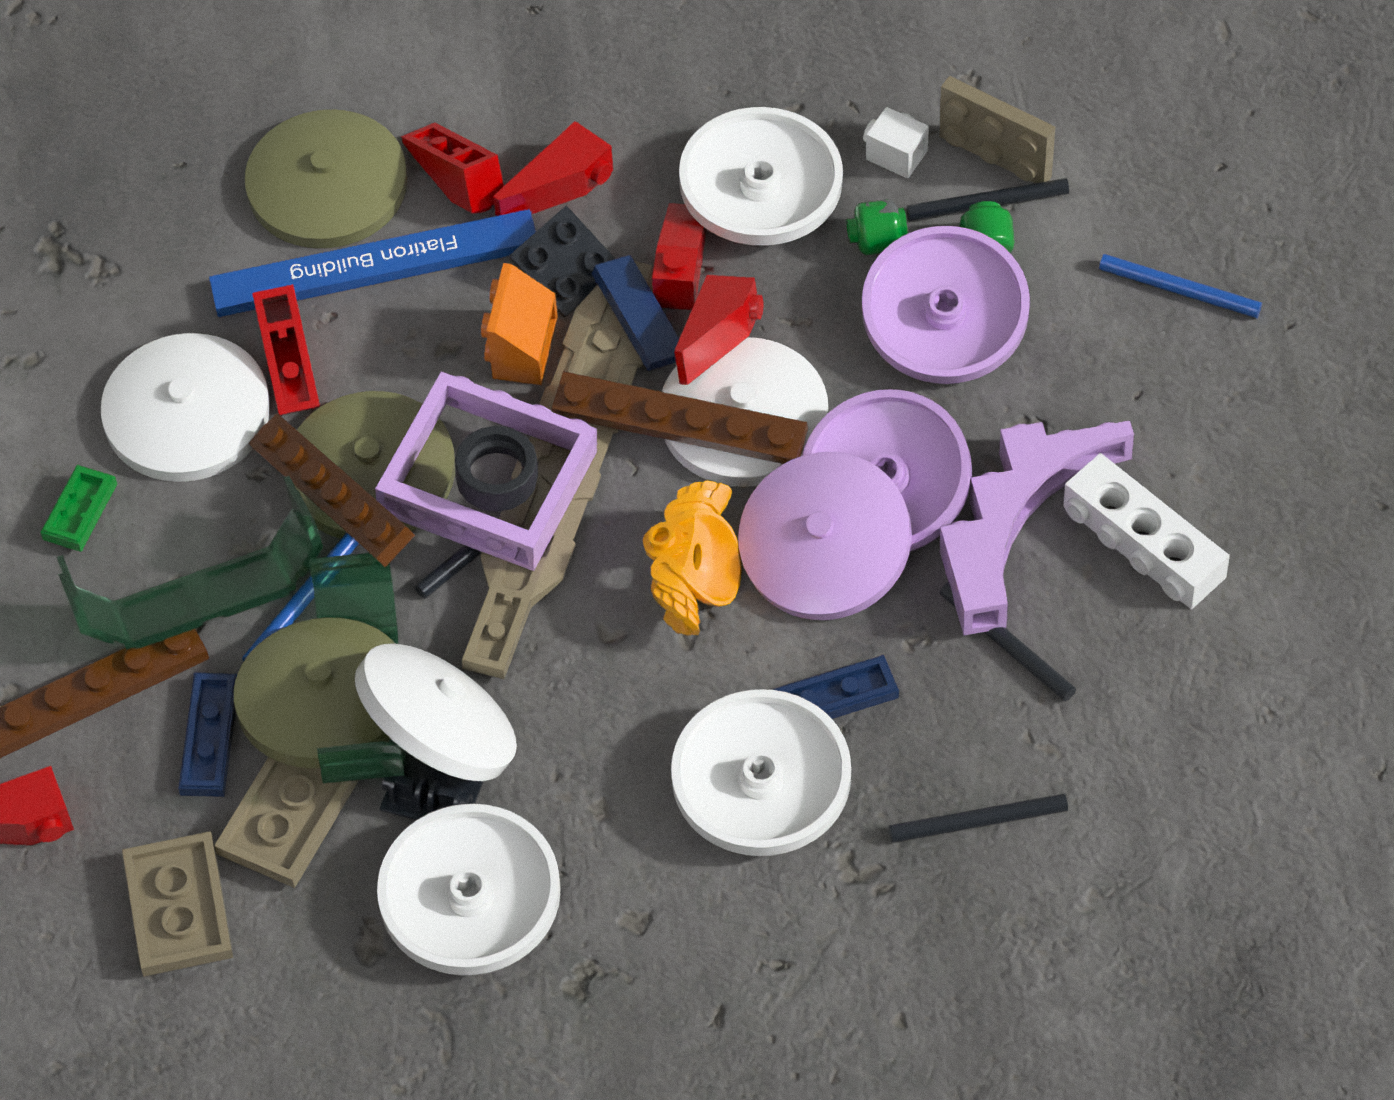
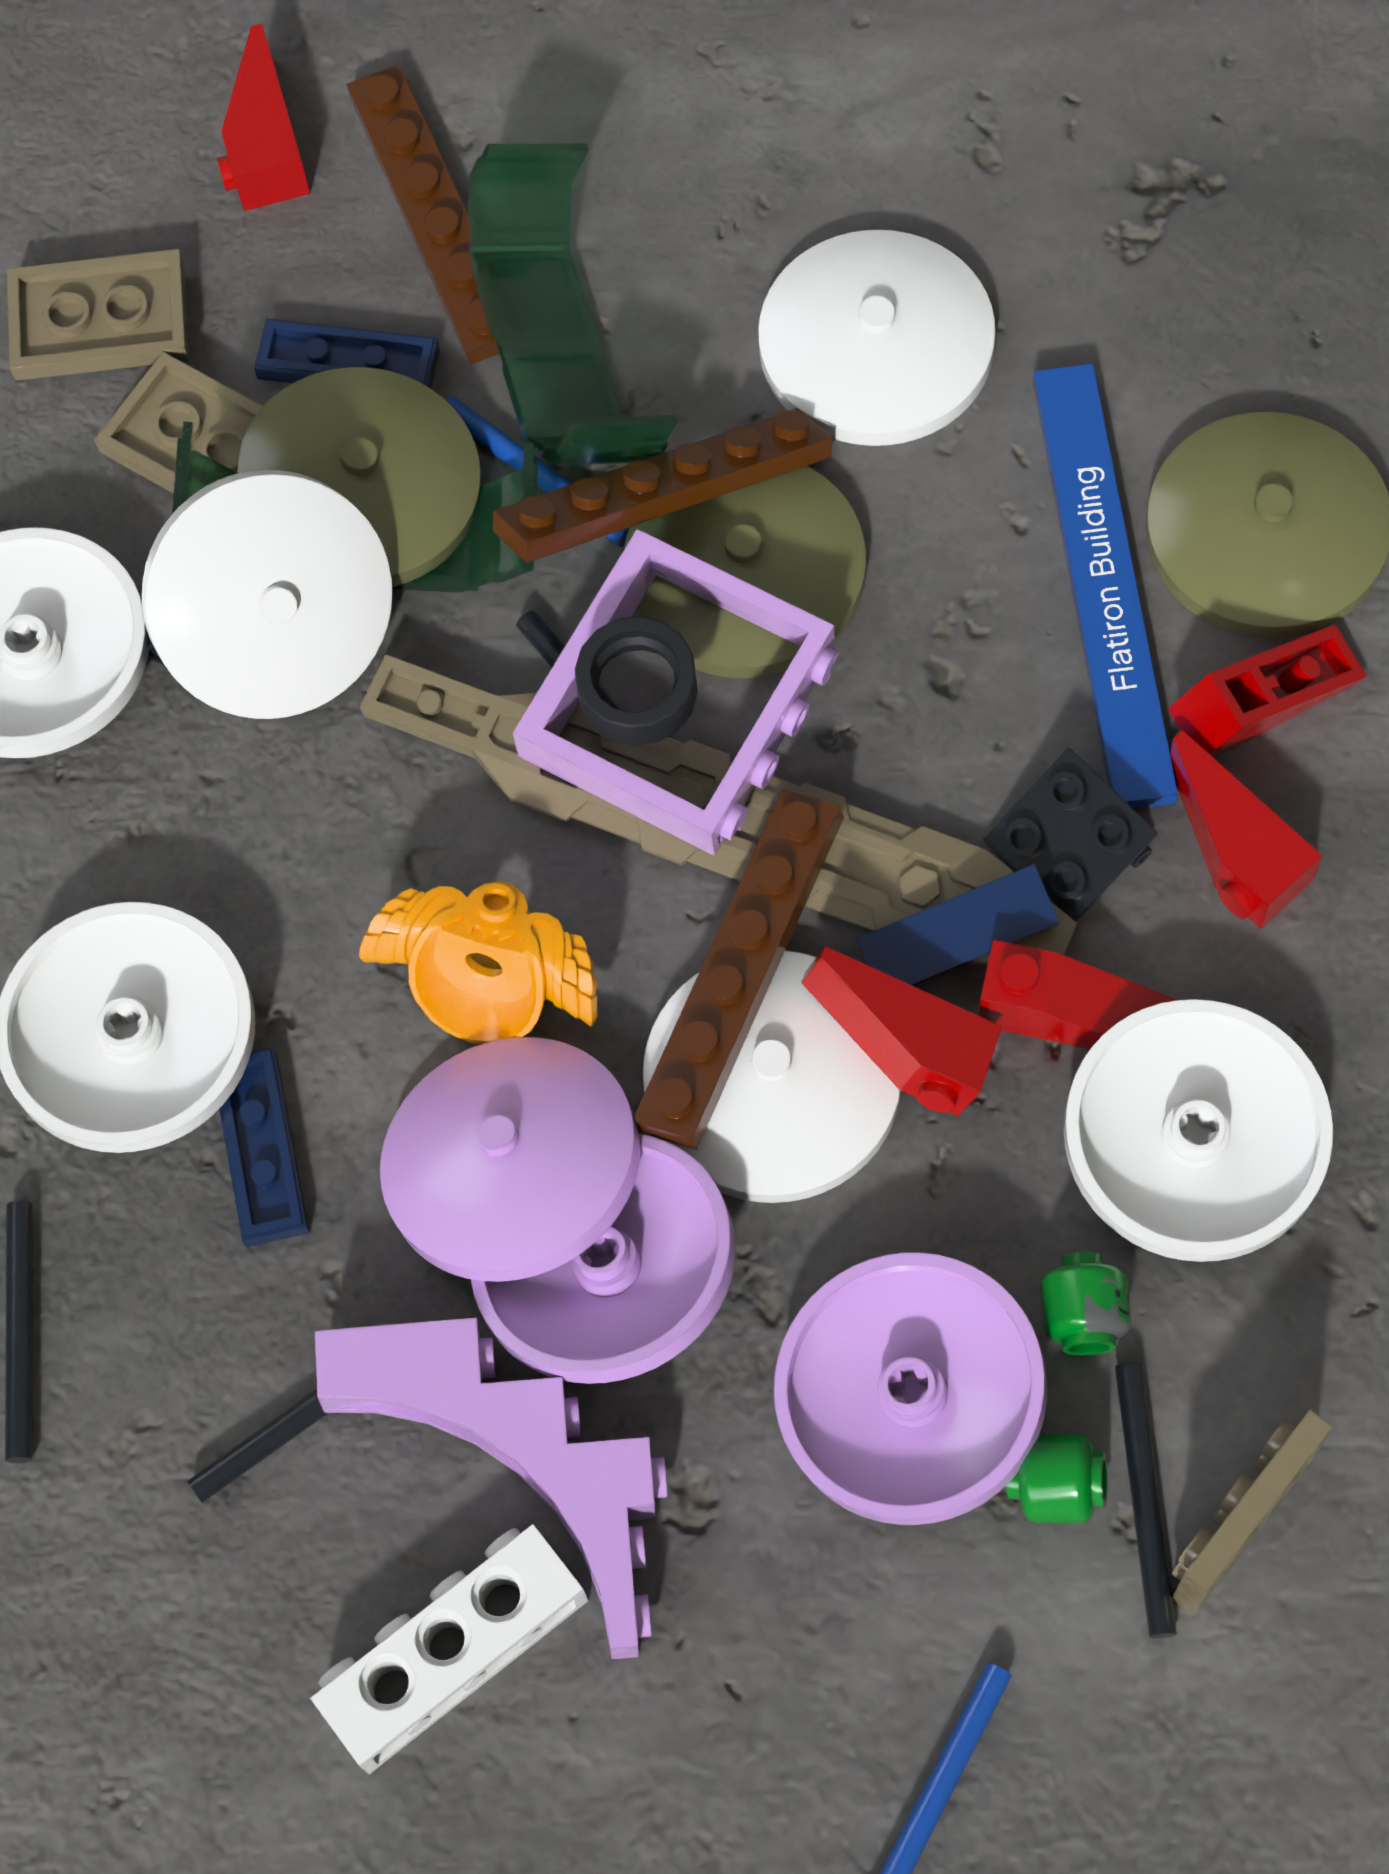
camera: 100 degrees right, 10 degrees up
green plate [40,465,117,552] -> none
red slope [252,284,320,416] -> none
orange slope [481,263,558,385] -> none
white brick [863,107,929,178] -> none

